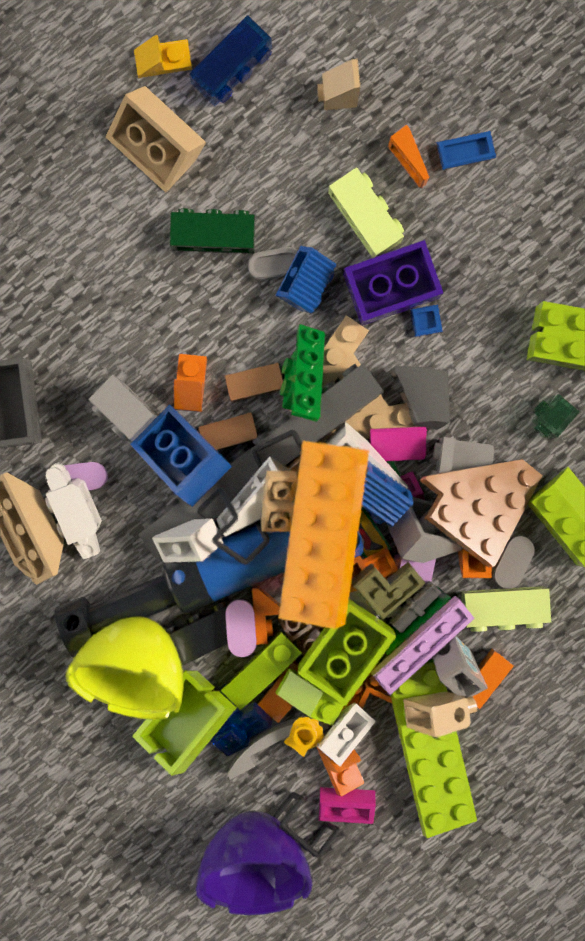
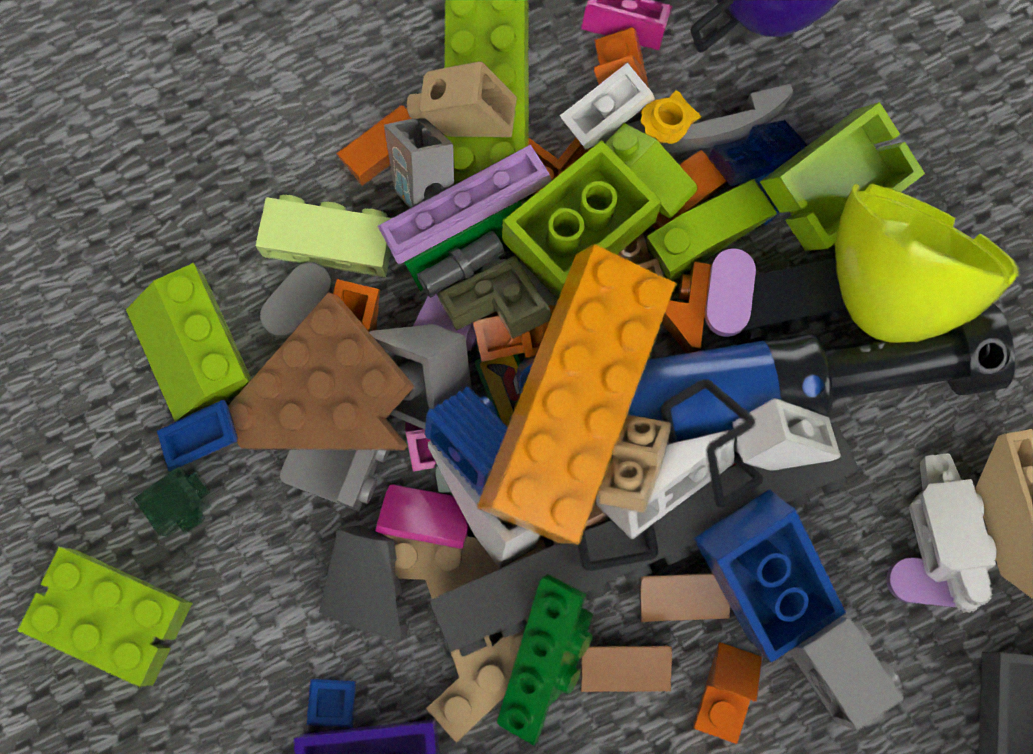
camera: 170 degrees left, 10 degrees down
none -> blue tile [157,400,238,472]

